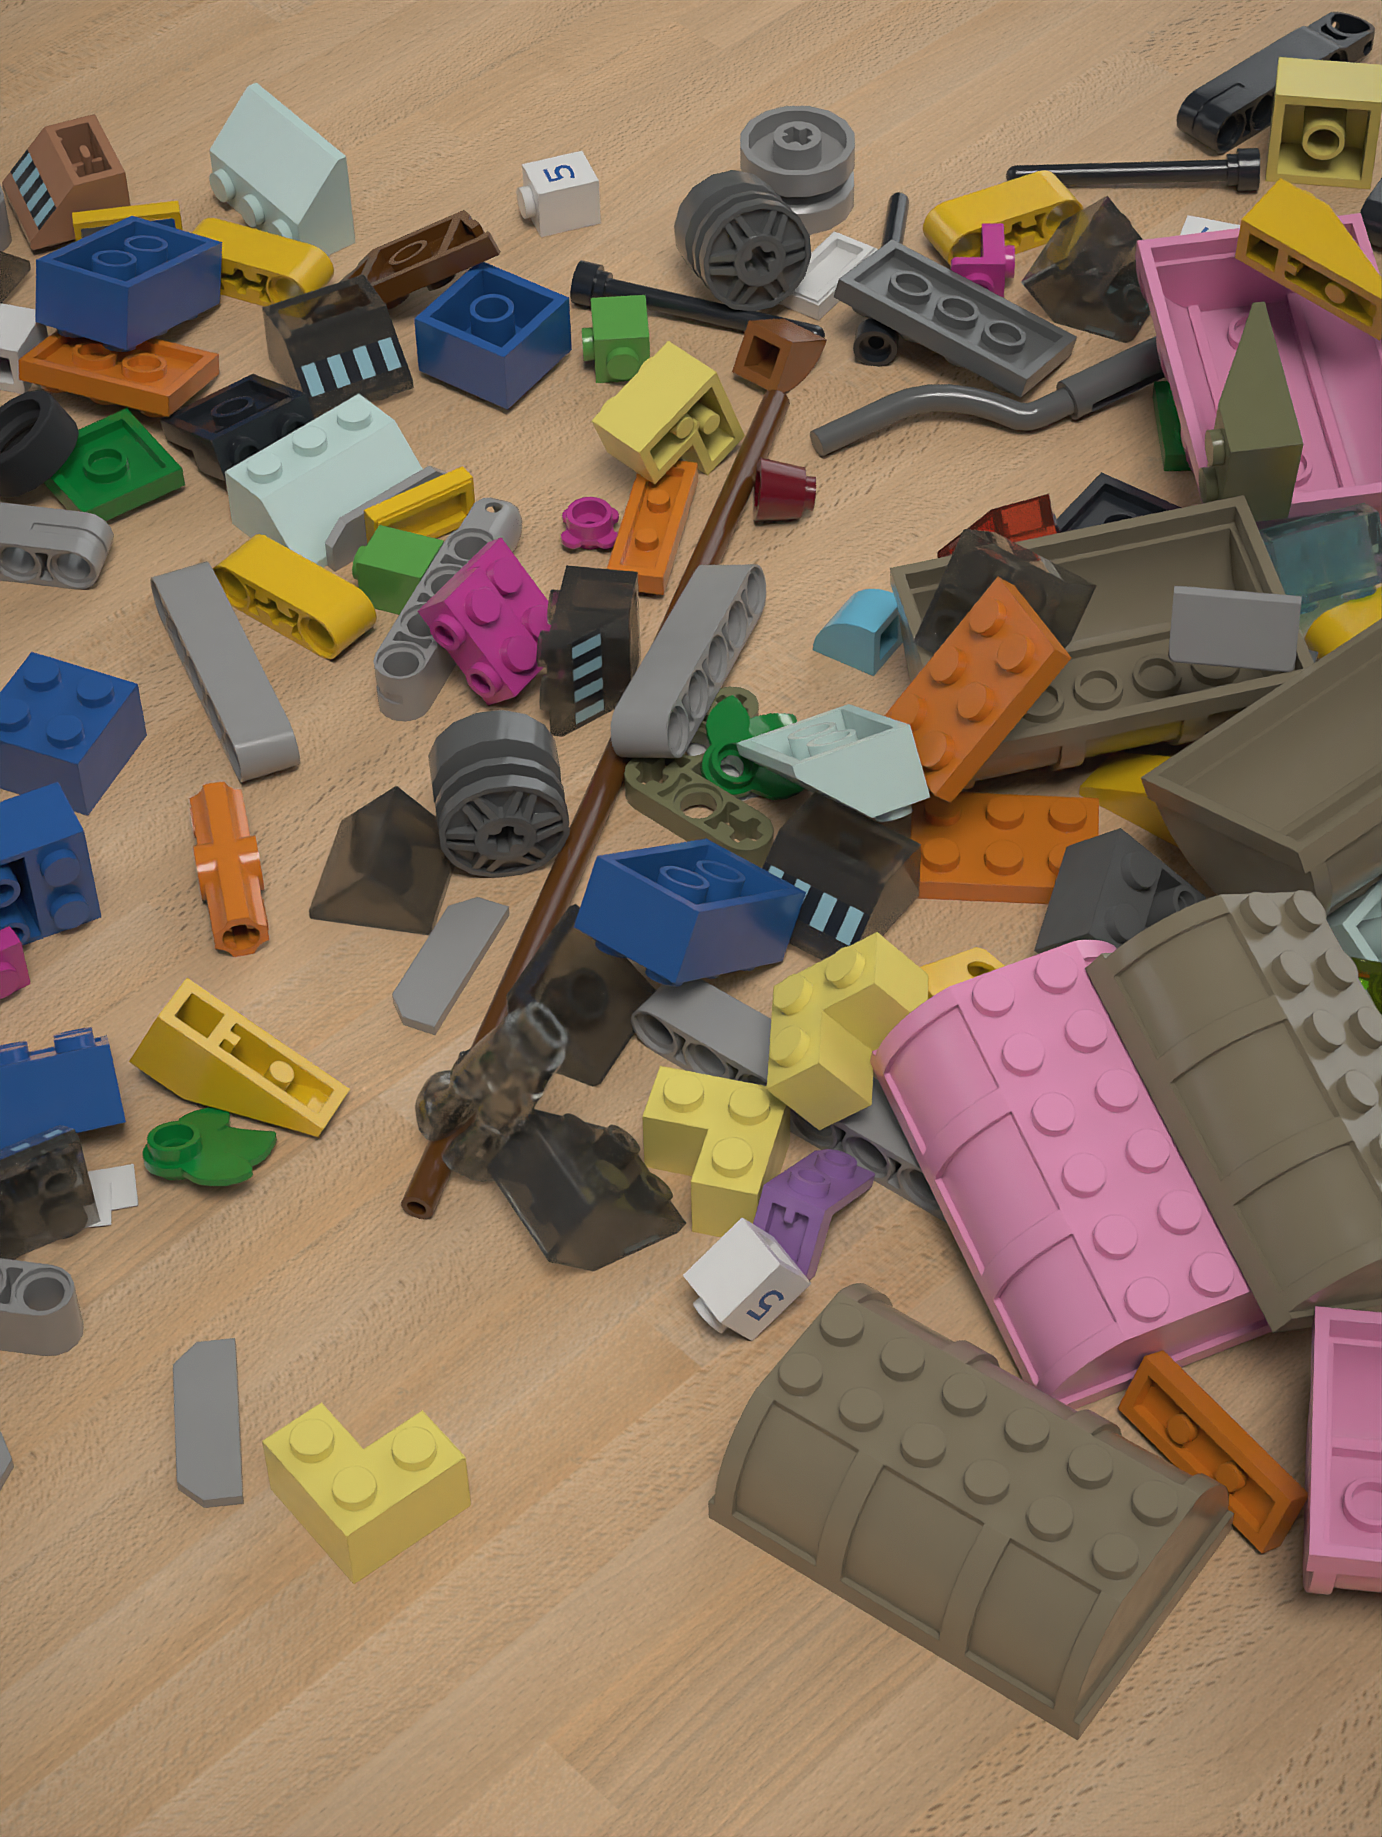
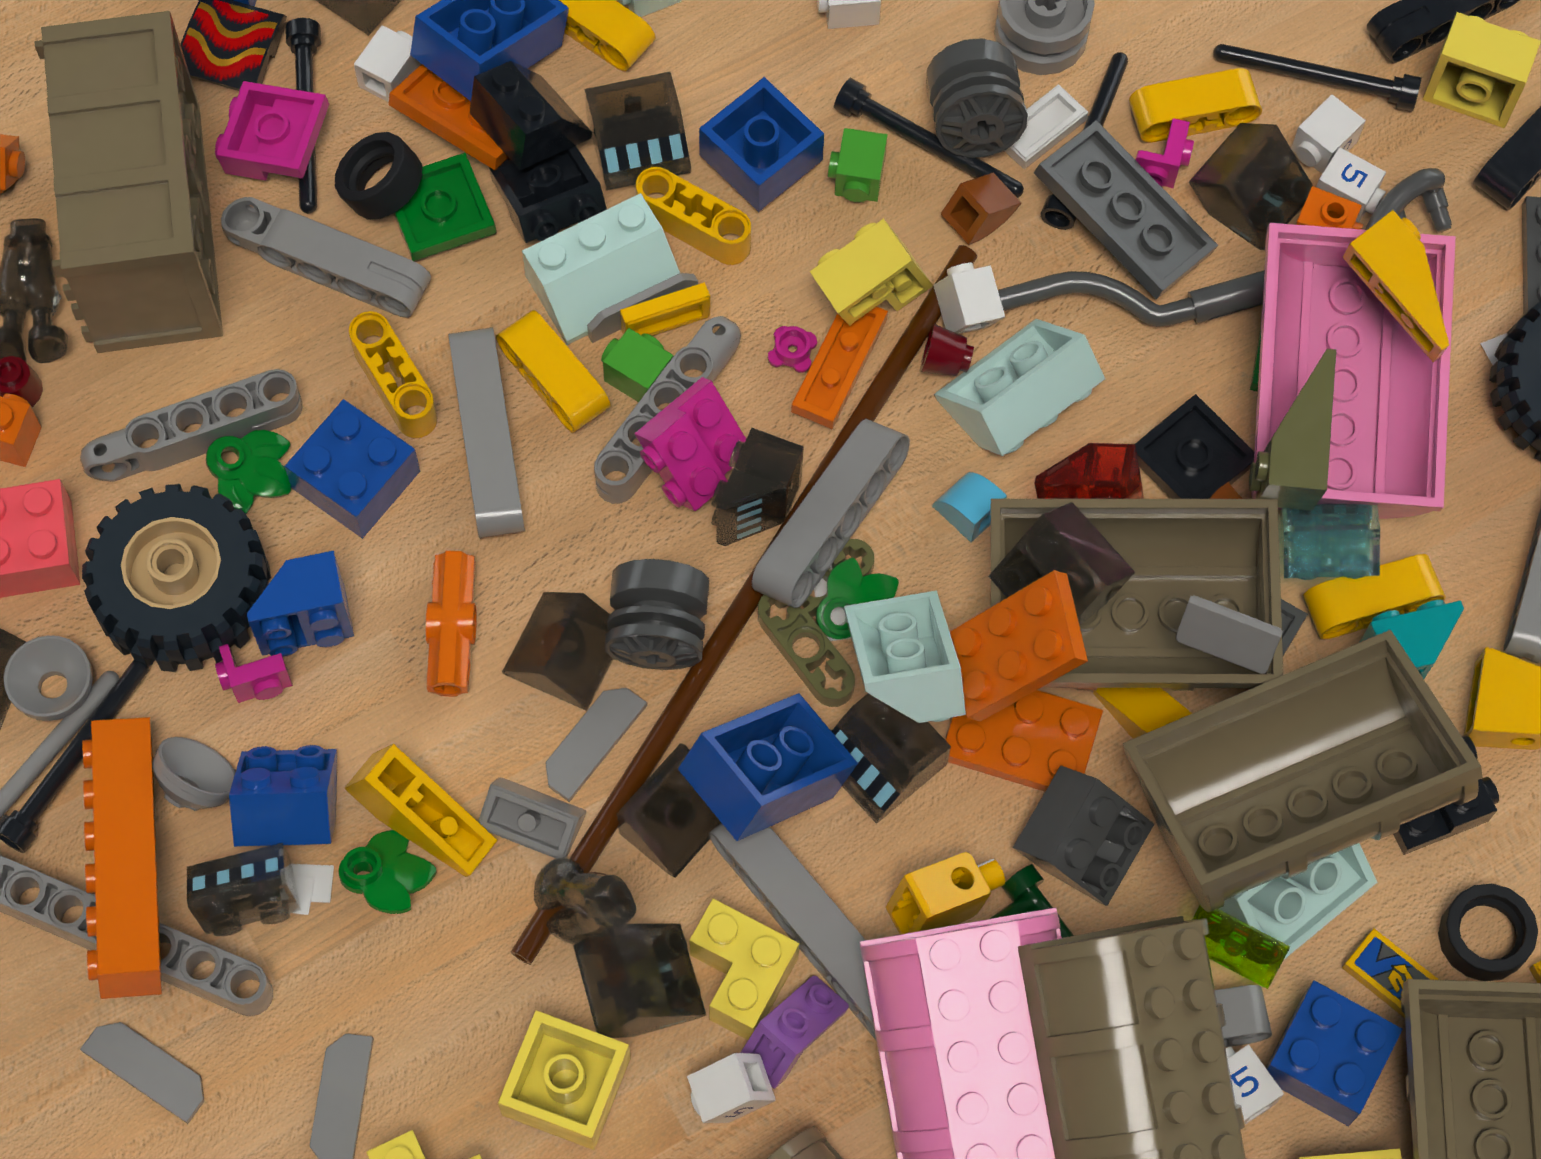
camera: 10 degrees right, 20 degrees up
reddish brown wing [309,210,501,332] -> none
light yellow brick [767,932,928,1131] -> none
none -> yellow beam [349,311,437,438]
none -> black slope [470,61,593,171]
none -> light grey slope [478,778,586,862]
none -> light yellow brick [498,1010,631,1150]
none -> yellow beam [636,167,751,265]
none -> white brick [933,262,1005,334]
none -> light aqua slope [934,319,1105,456]
none -> white brick [1291,94,1366,174]

